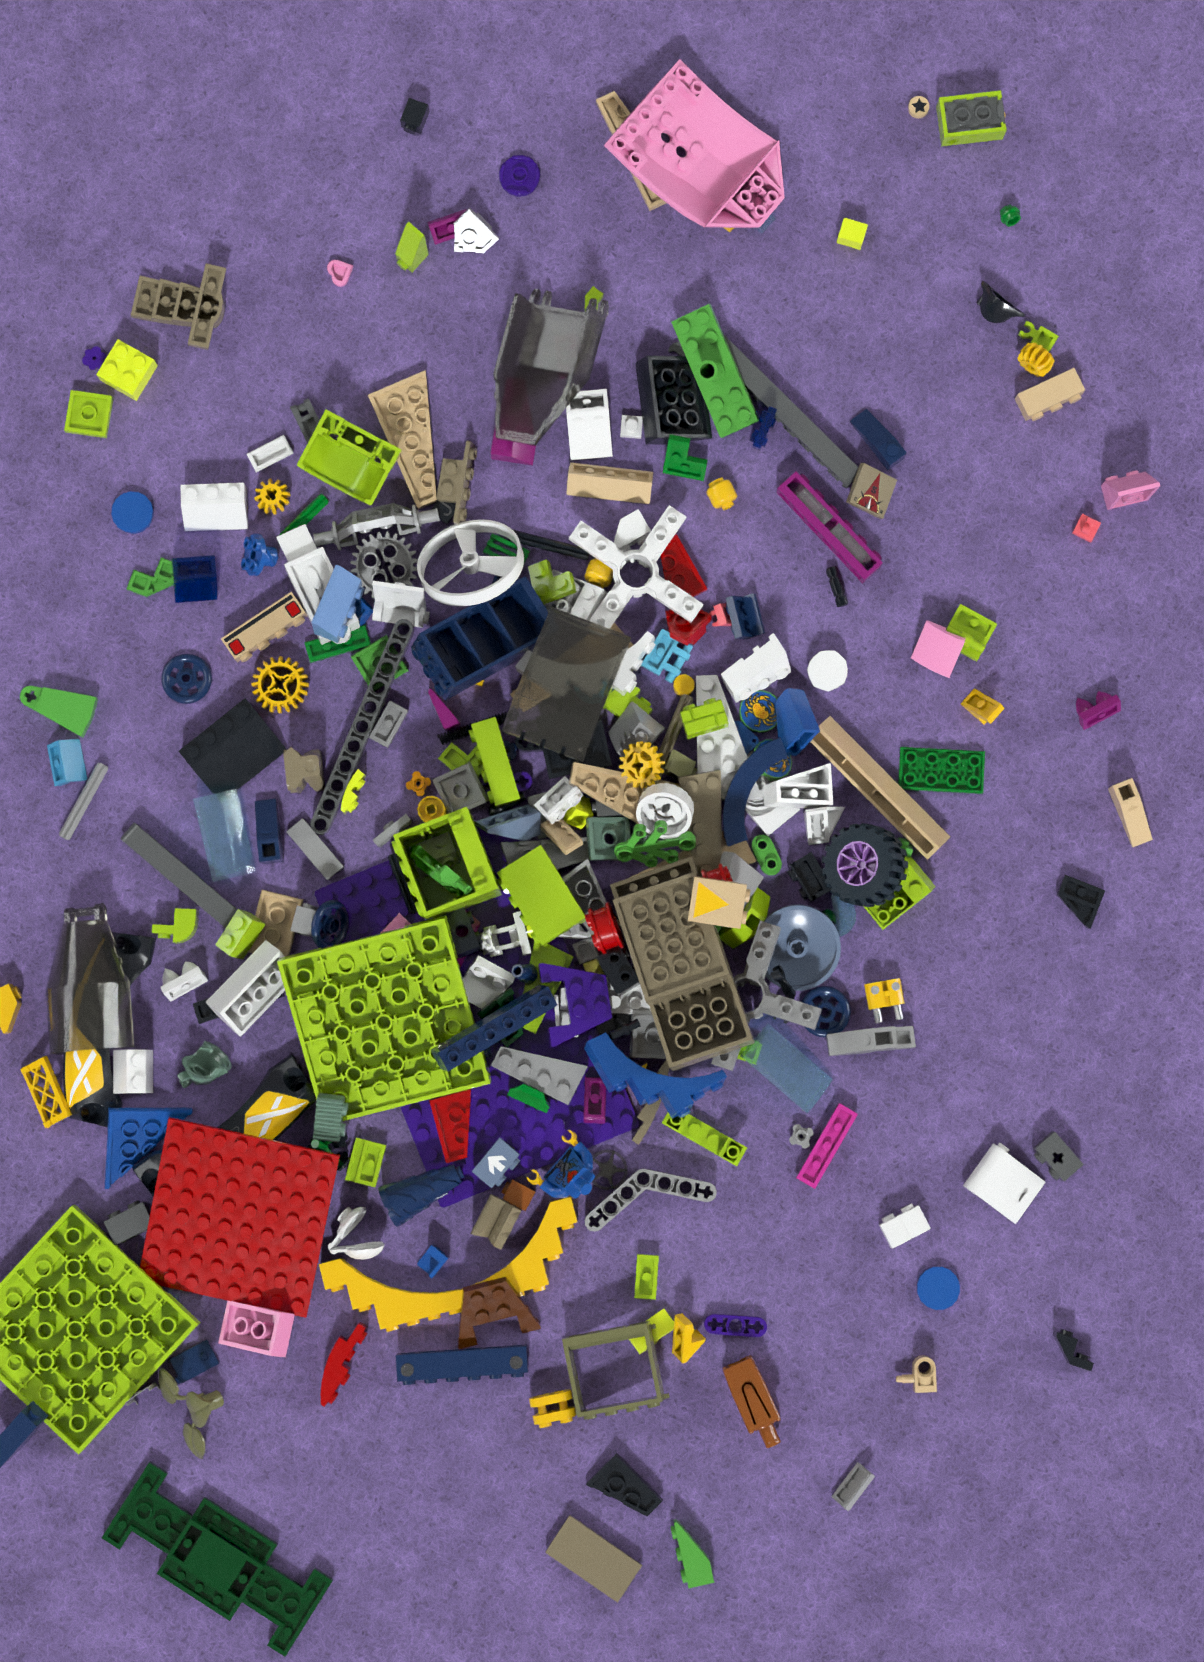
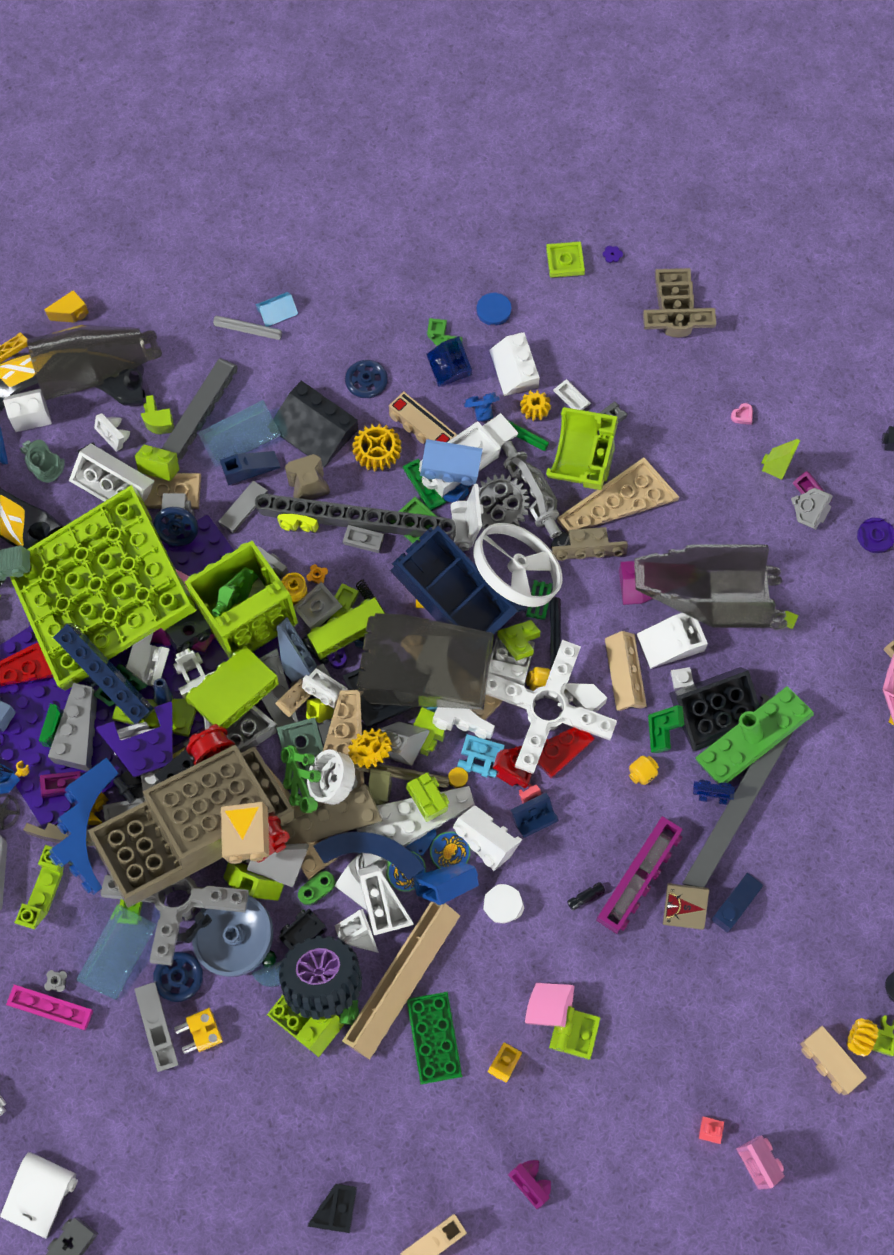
camera: 75 degrees right, 15 degrees down
bright green piece [20,686,98,738] -> none
neon yellow brick [96,339,158,401] -> none
magenta slope [428,689,460,732] -> none

